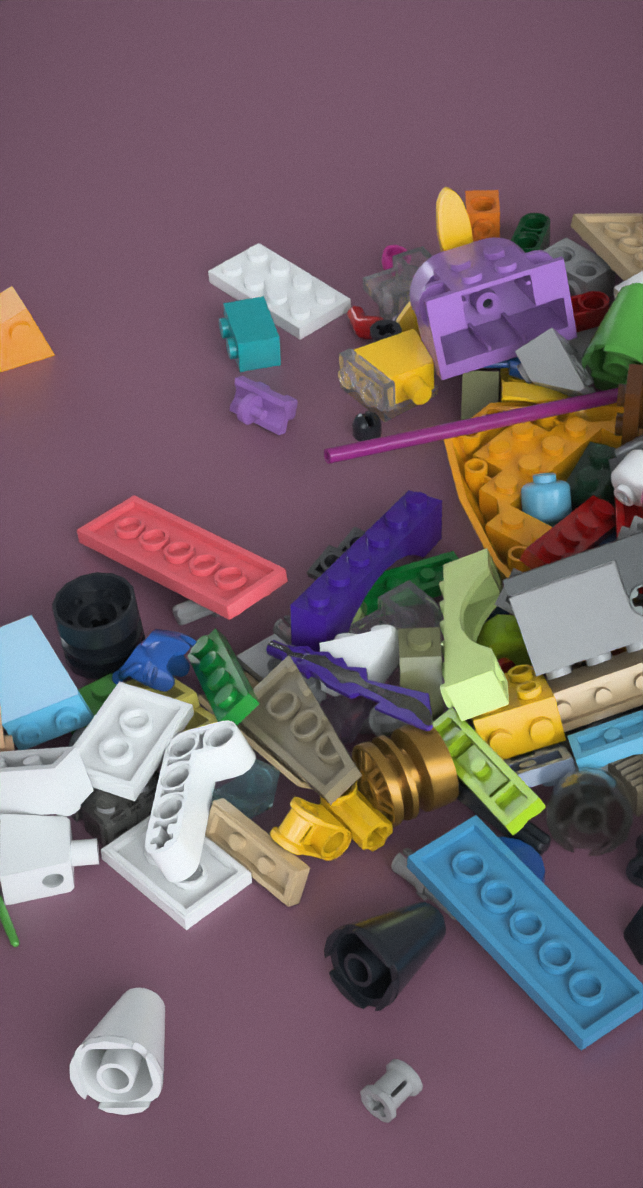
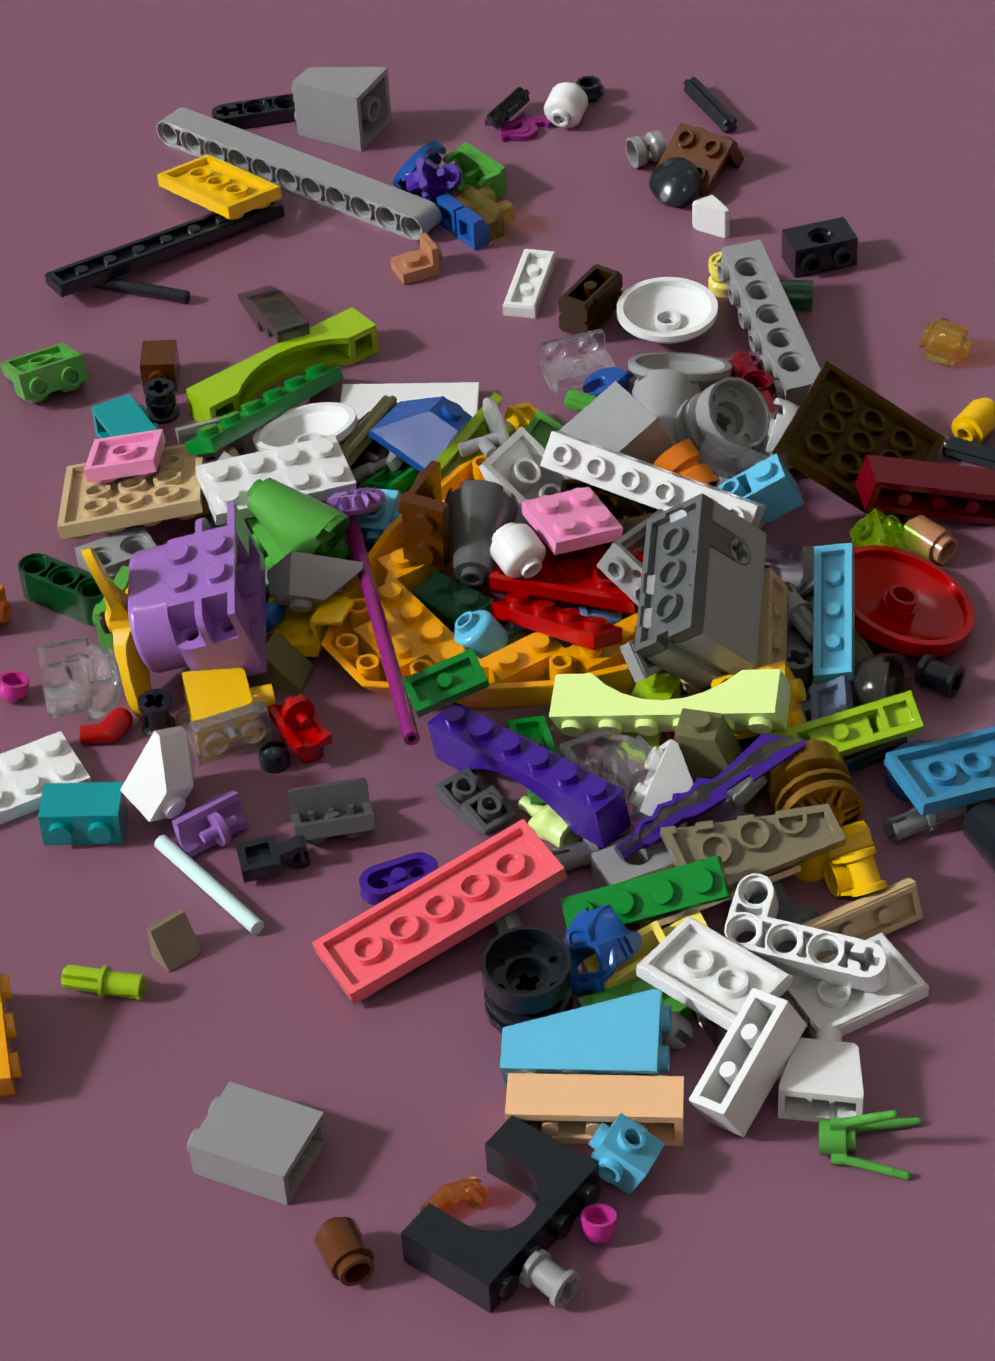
camera: 75 degrees left, 0 degrees up
none -> lime axle [61,965,147,1001]
none -> white slope [120,726,195,822]
none -> dark tan slope [147,908,201,972]
none -> light aqua bar [154,835,264,935]
none -> black plate [236,835,311,883]
none -> red hips [267,693,333,764]
none -> dark grey bracket [288,777,376,844]
none -> dark purple plate [359,852,438,905]
none -> green plate [403,648,489,718]

